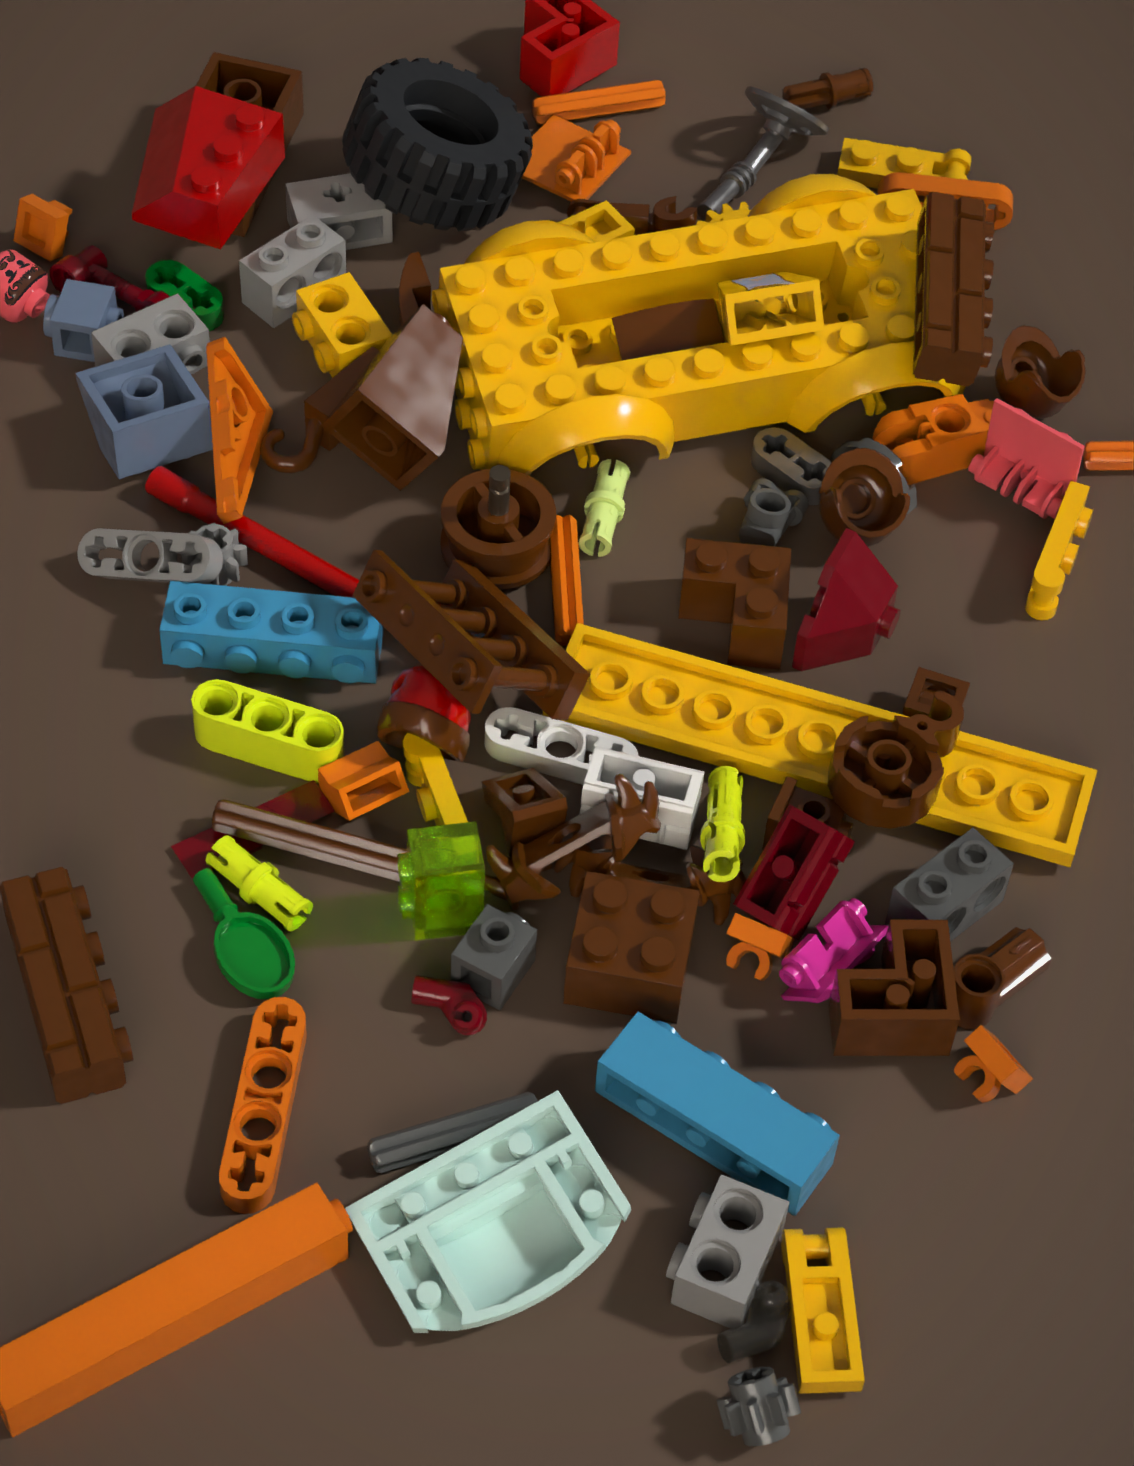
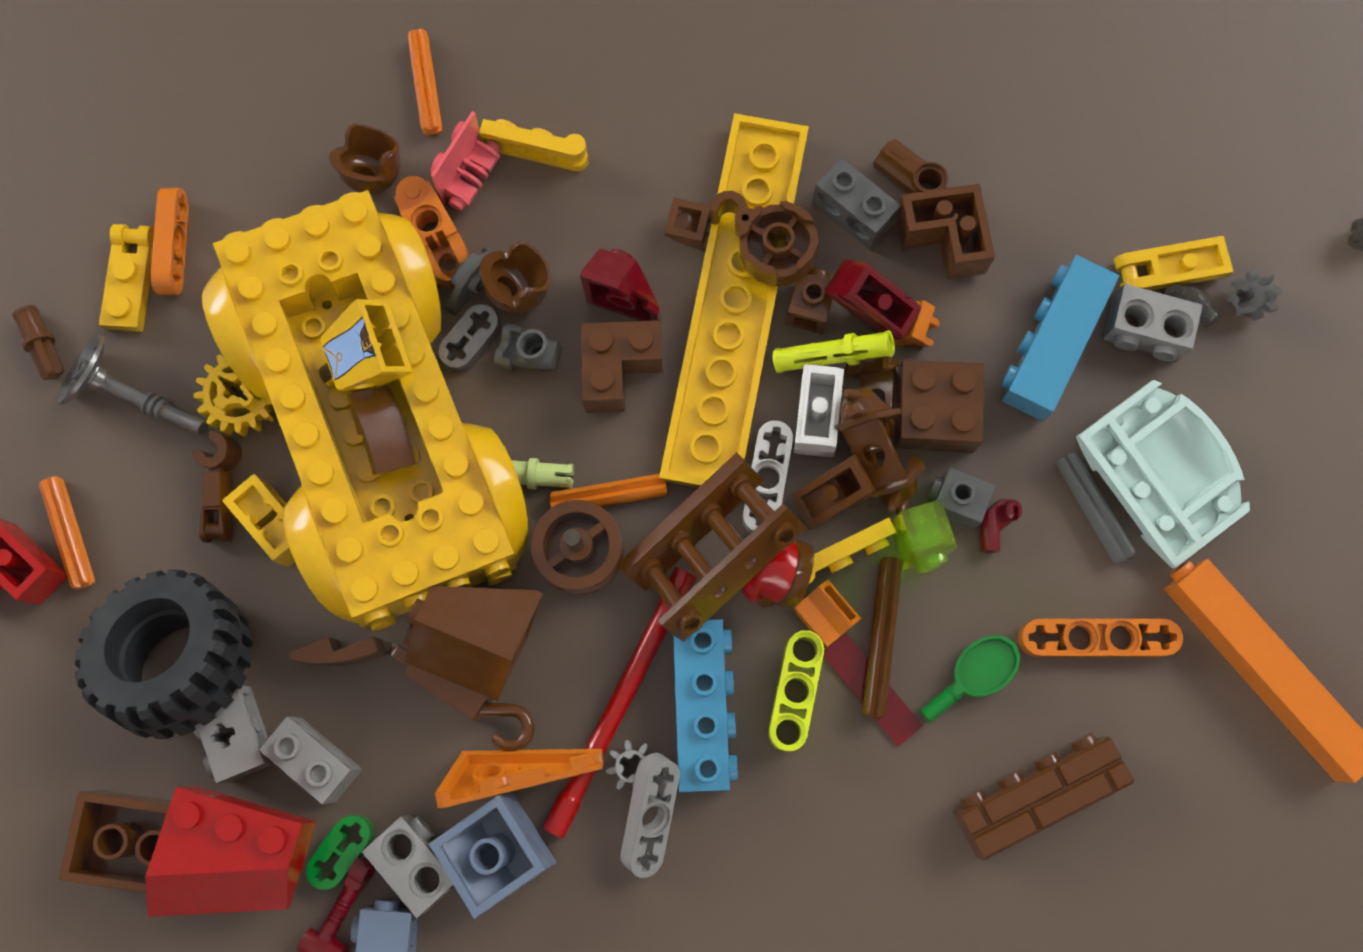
camera: 90 degrees left, 25 degrees up
neon yellow pin [206,835,313,932] -> none
yellow brick [292,272,392,378] -> none
orange hinge [522,114,631,201] -> none
dark pink hinge [779,898,888,1003] -> none
reddish brown brick [913,192,994,386] -> none
orange tile [953,1025,1033,1103] -> none

